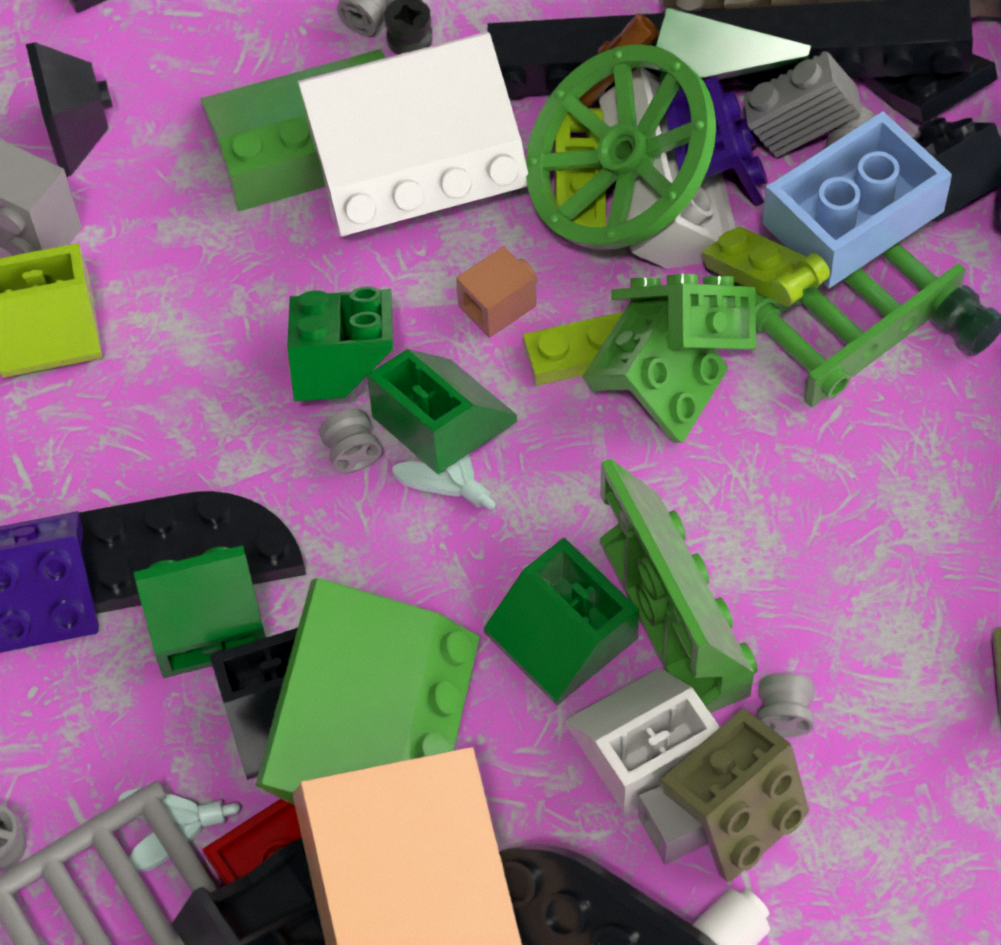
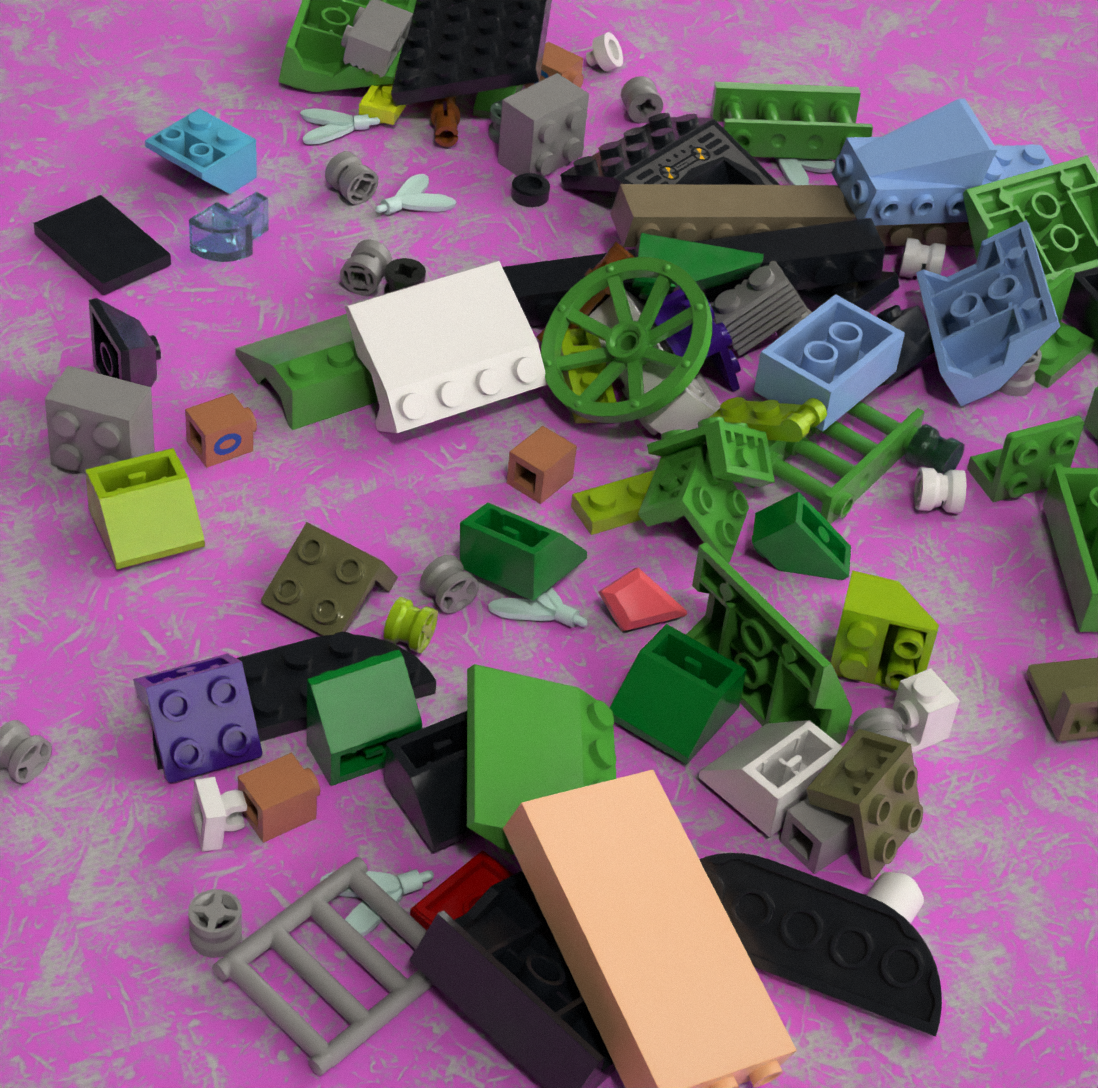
camera: 20 degrees left, 15 degrees down
green slope [287,286,393,402] -> none
none -> nougat brick [185,393,257,468]
none -> white tile [190,777,247,852]
none -> nougat brick [238,752,320,843]
none -> olive bracket [261,522,398,636]
none -> lime wheel [384,597,438,653]
none -> coral piece [598,567,687,631]
none -> green slope [752,491,851,580]
none -> lime slope [830,570,939,690]
none -> white brick [893,668,960,754]
none -> white wheel [914,467,967,513]

